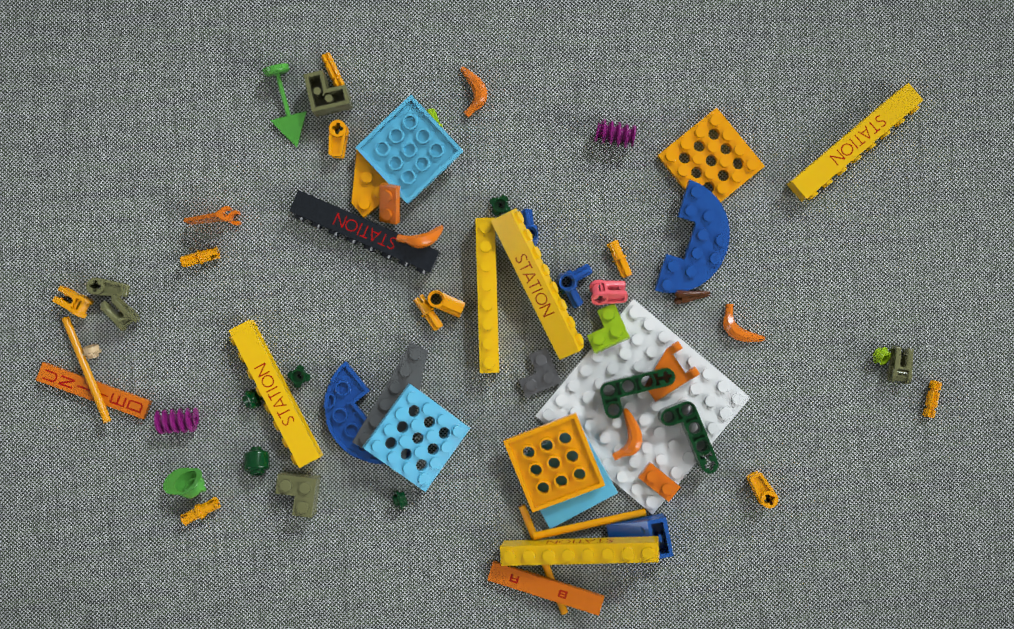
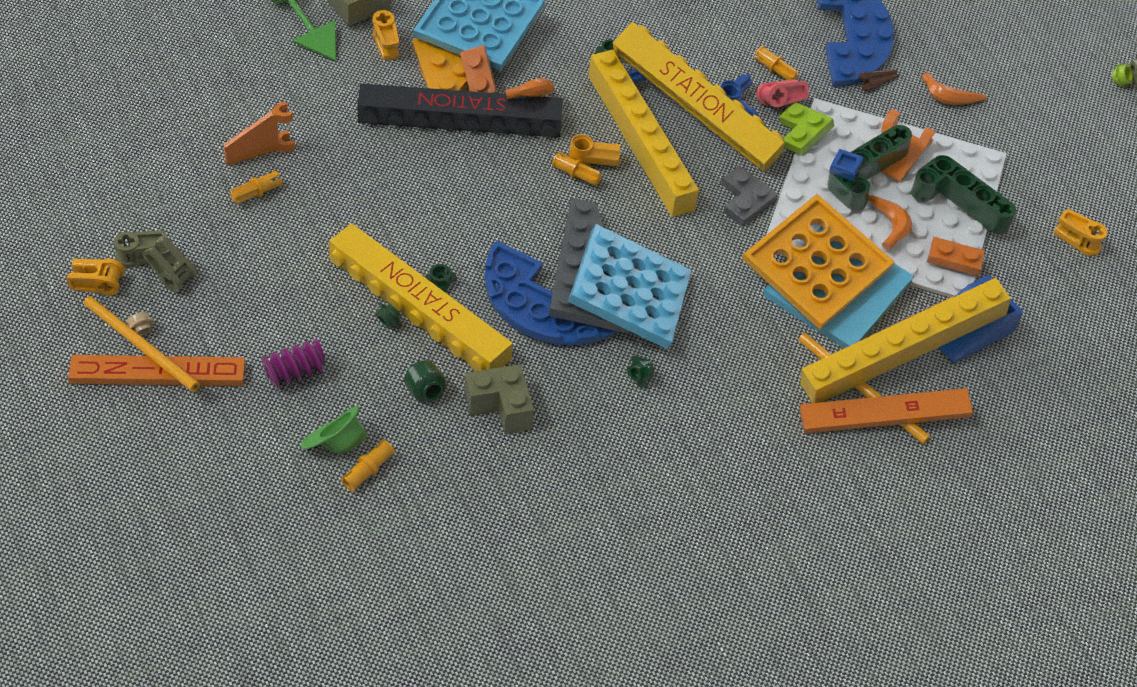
camera: 30 degrees left, 35 degrees down
none -> blue tile [829,149,864,181]

